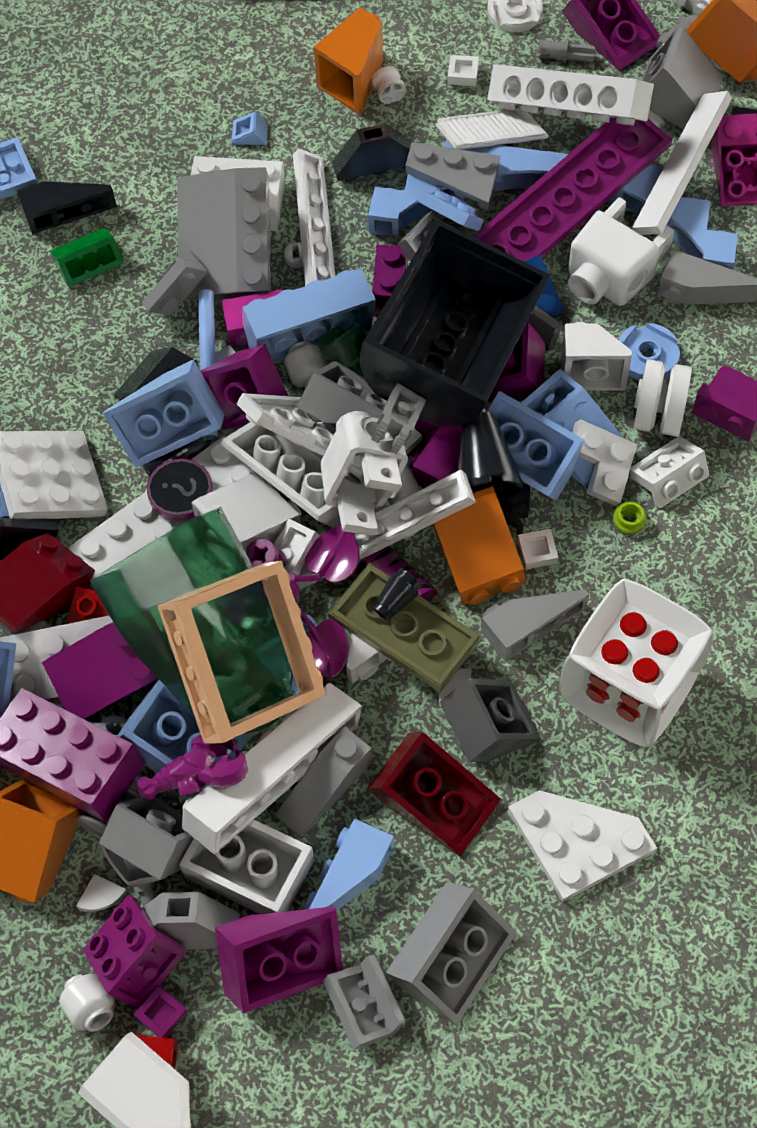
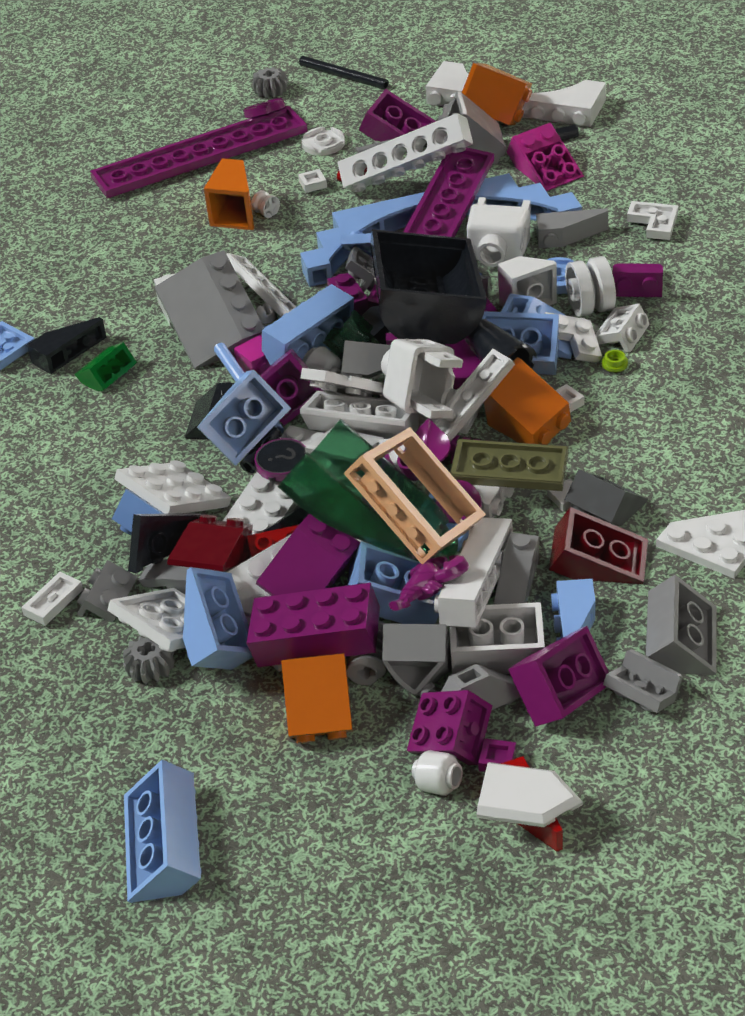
camera: 25 degrees left, 20 degrees down
white tile [76,874,128,913] -> none
light grey bracket [142,251,208,316] -> none
light blue slope [231,111,268,145] -> none
black slope [332,123,415,181] -> none
light grey hinge [371,383,426,454] -> none
black cone [372,568,422,621] -> none
light grey wing [405,142,500,210] -> none
white window [436,108,549,150] -> none
light grey slope [481,589,589,661] -> none
white piece [560,579,714,747] -> none
white tile [632,91,732,235] -> none

